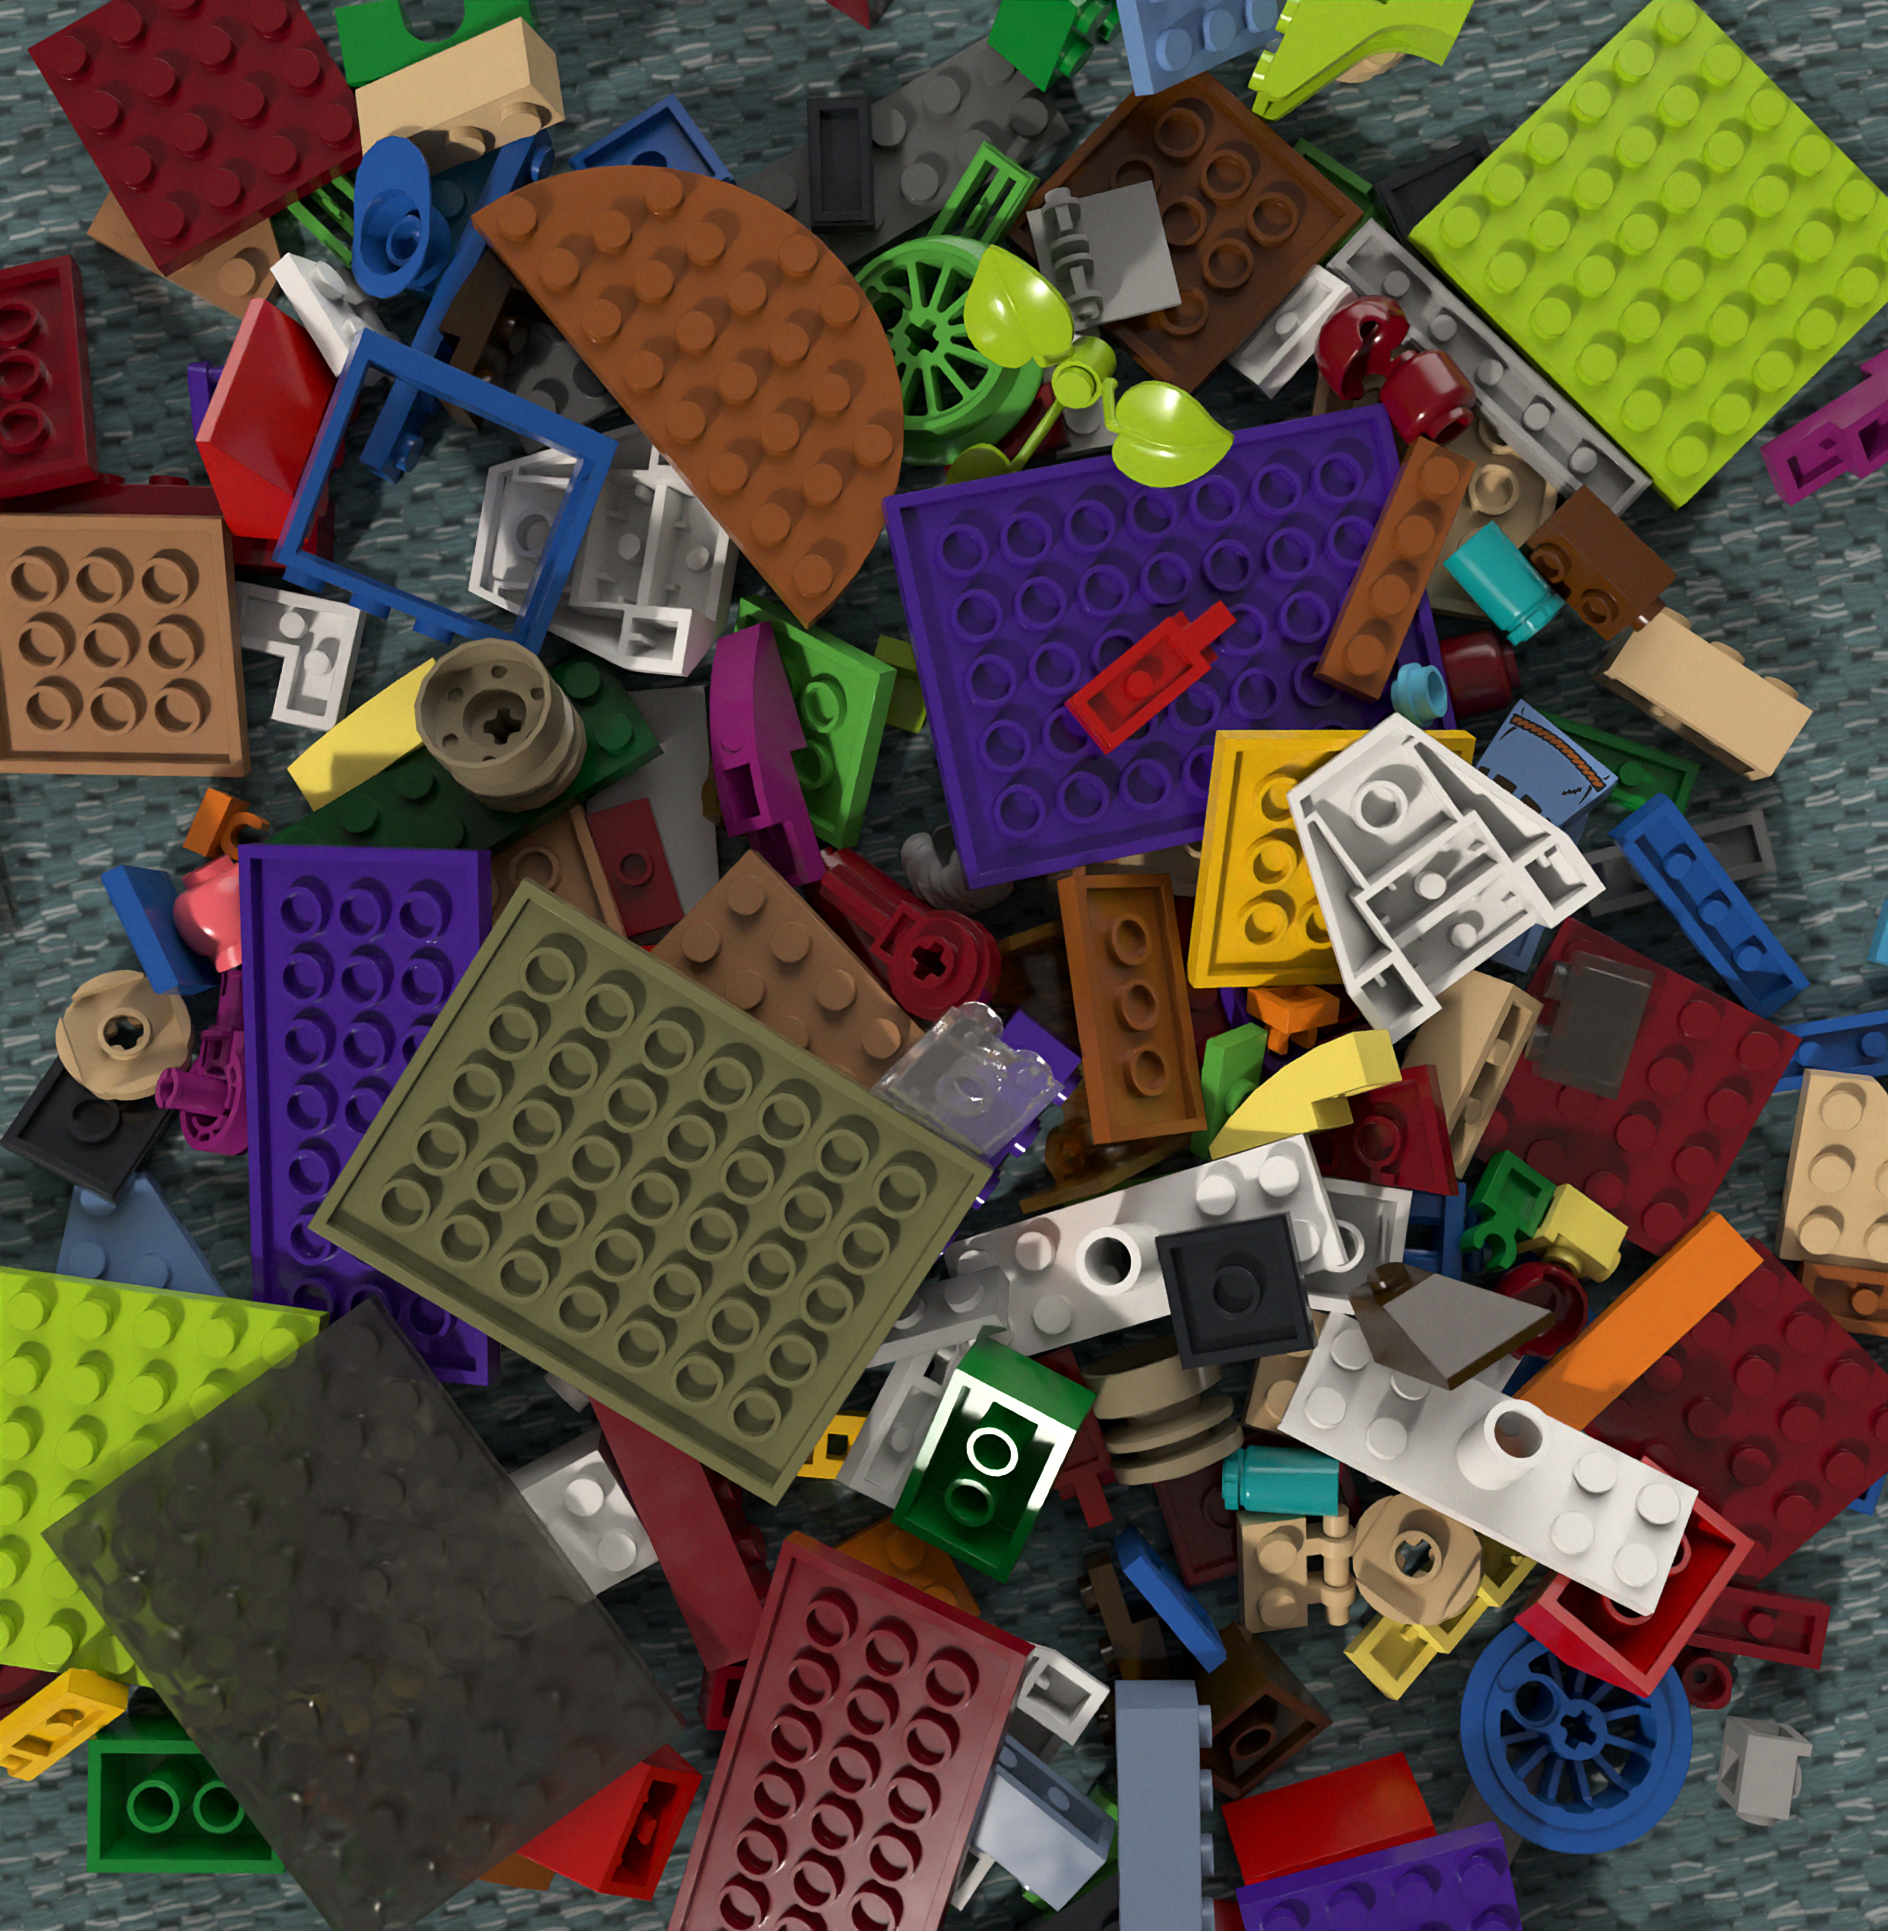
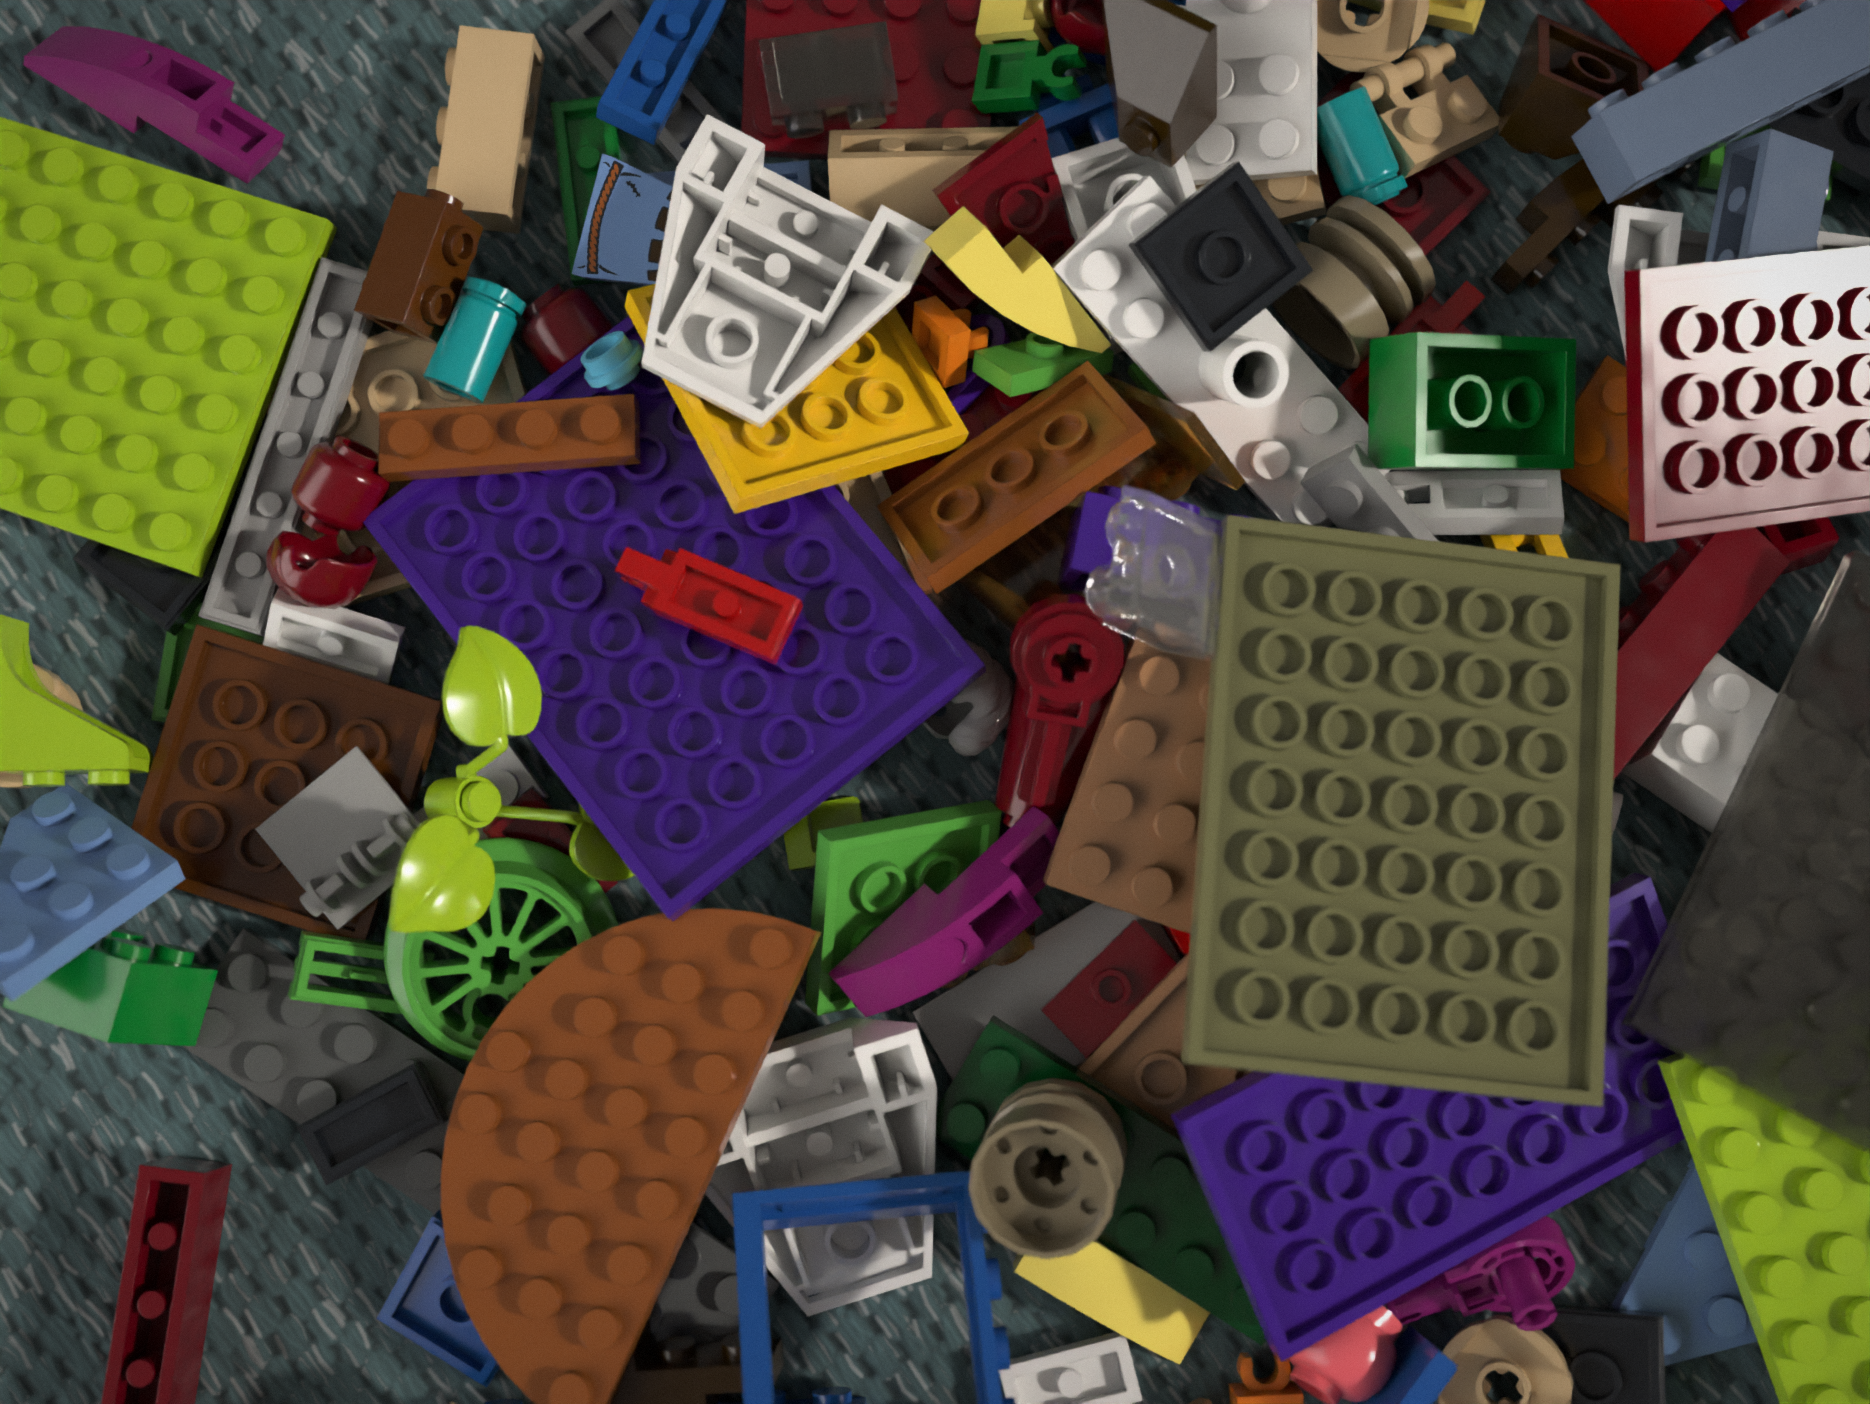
camera: 110 degrees left, 5 degrees down
blue tile [1113,1525,1227,1673] -> none

